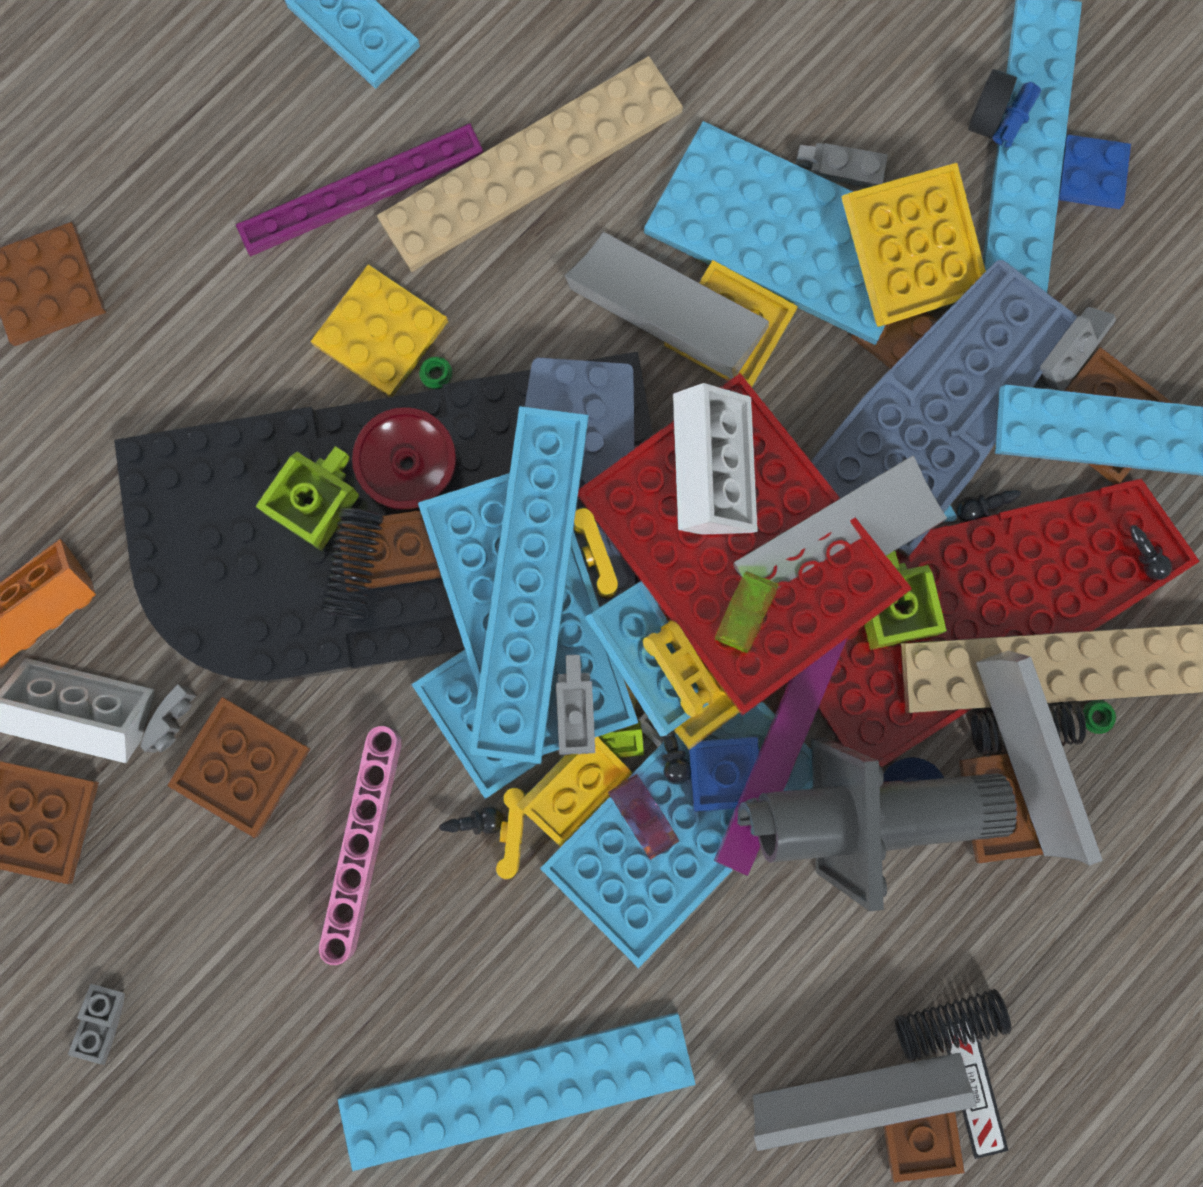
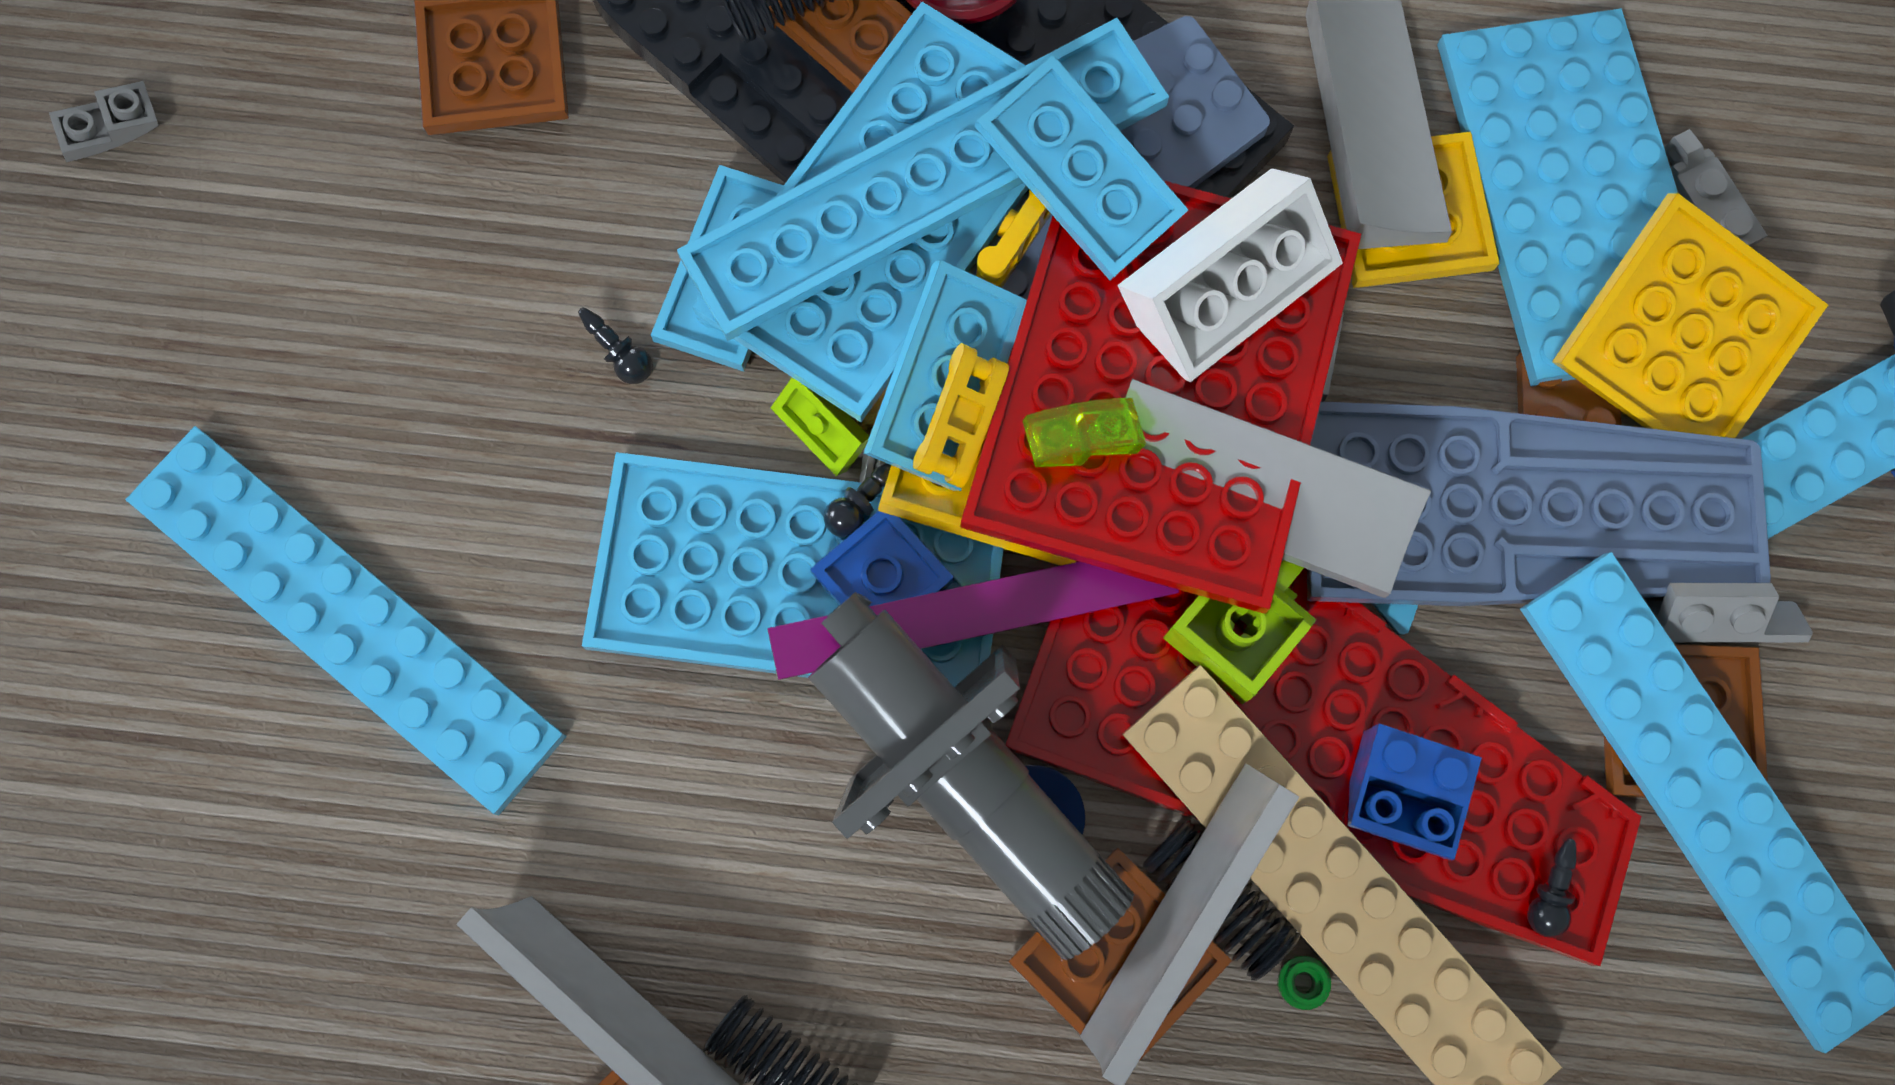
camera: 50 degrees right, 5 degrees down
bright pink beam [319,726,401,965] -> none
yellow plate [496,788,526,879] -> none
yellow plate [517,737,633,847] -> none
light grey hinge [556,655,595,755] -> none
clear pink slope [608,774,679,860] -> none
black bar [956,490,1021,522] -> none
none -> medium azure plate [974,54,1188,280]
none -> blue slope [1348,723,1482,861]

